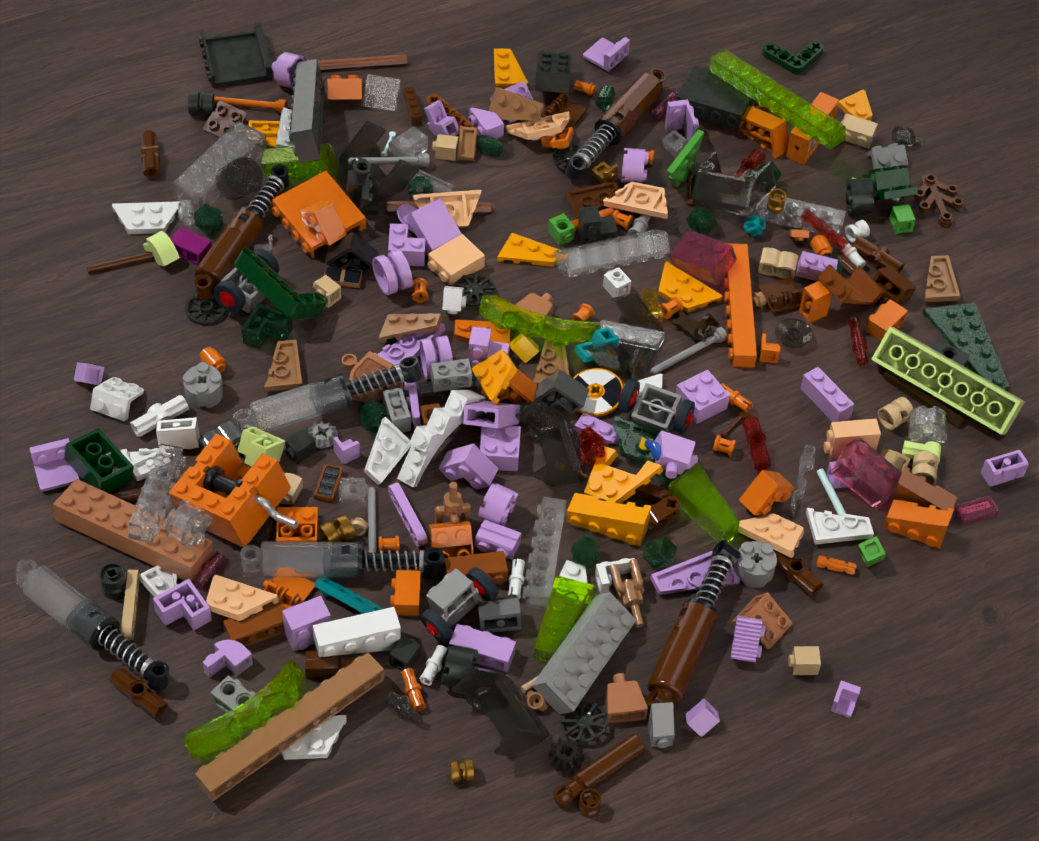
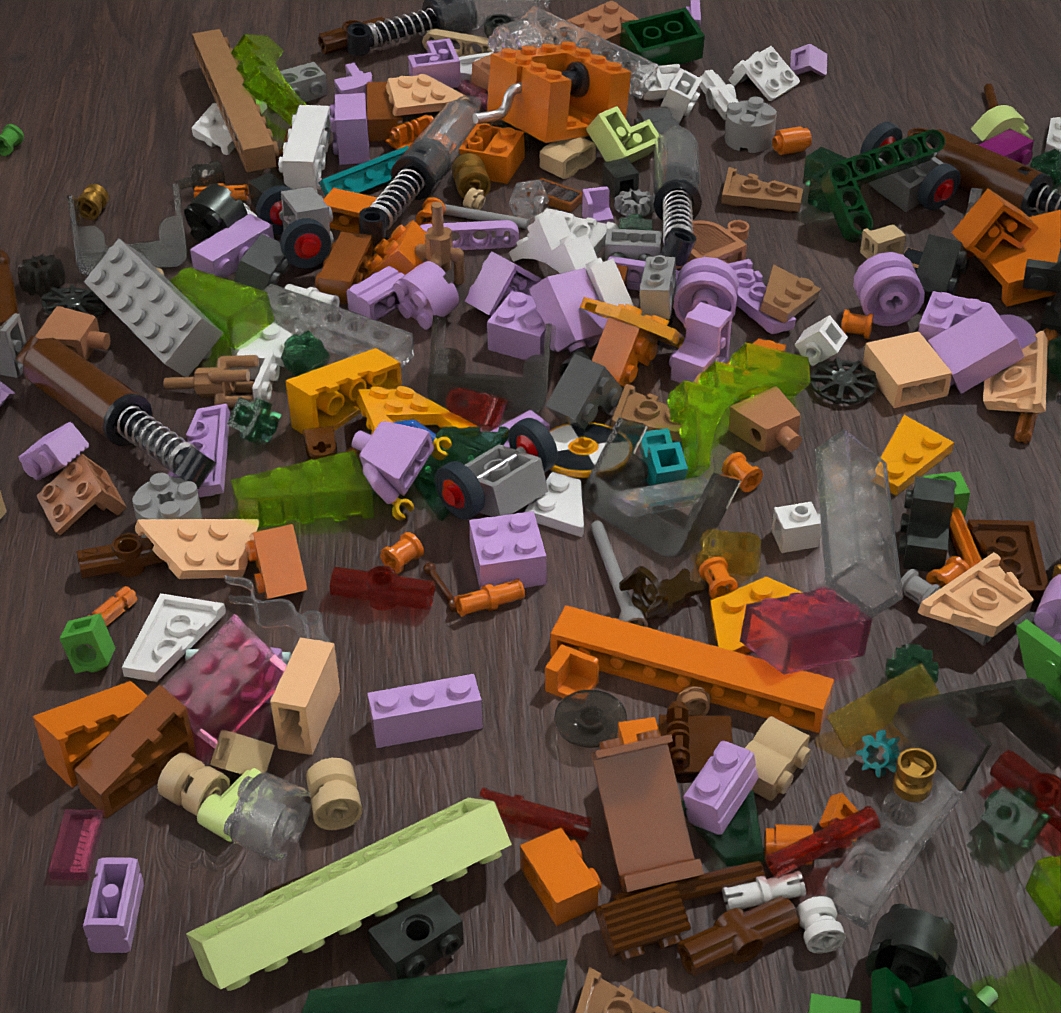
camera: 115 degrees right, 10 degrees down
none -> clear yellow tile [826,663,941,749]

